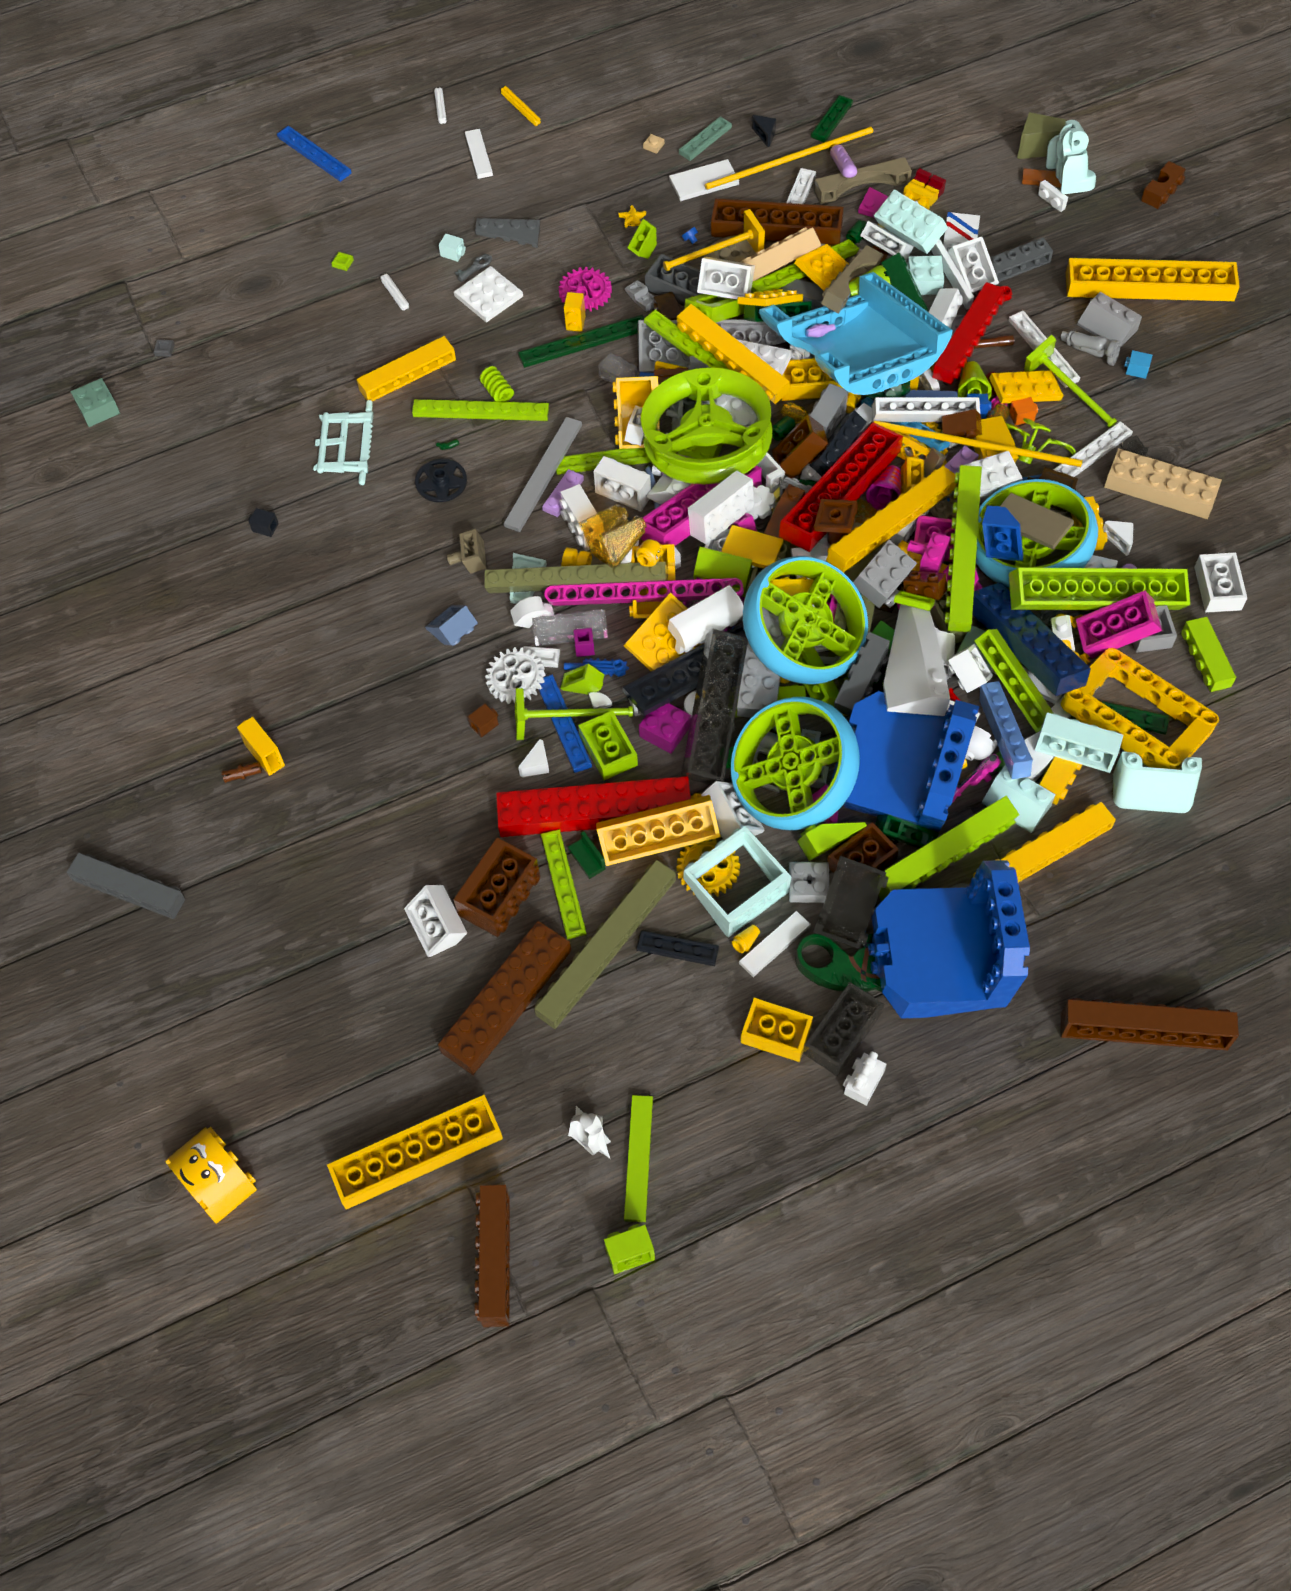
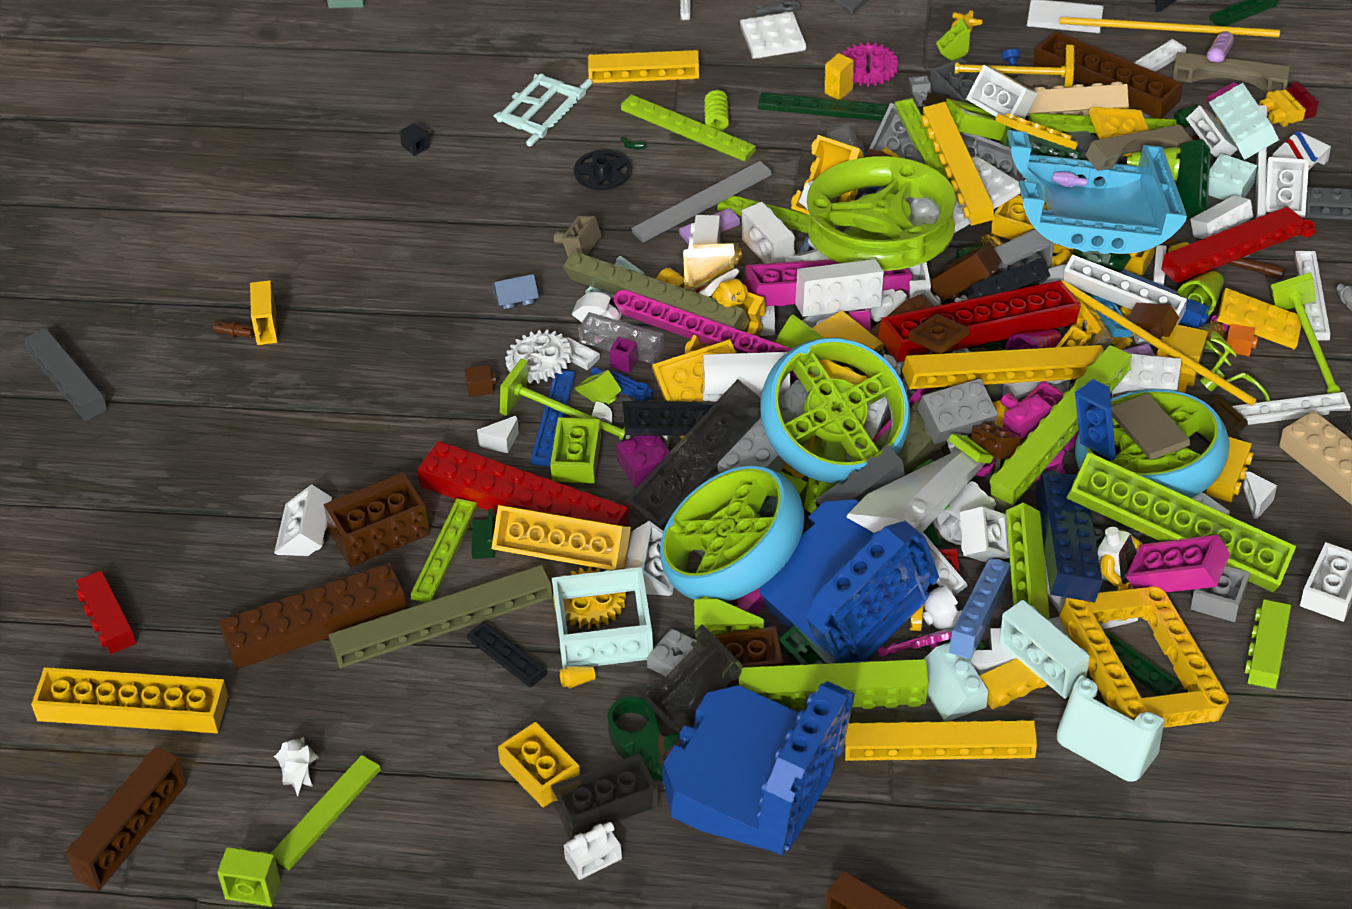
camera: 30 degrees right, 15 degrees down
white tile [739,911,811,977] -> none
none -> red brick [75,570,136,655]

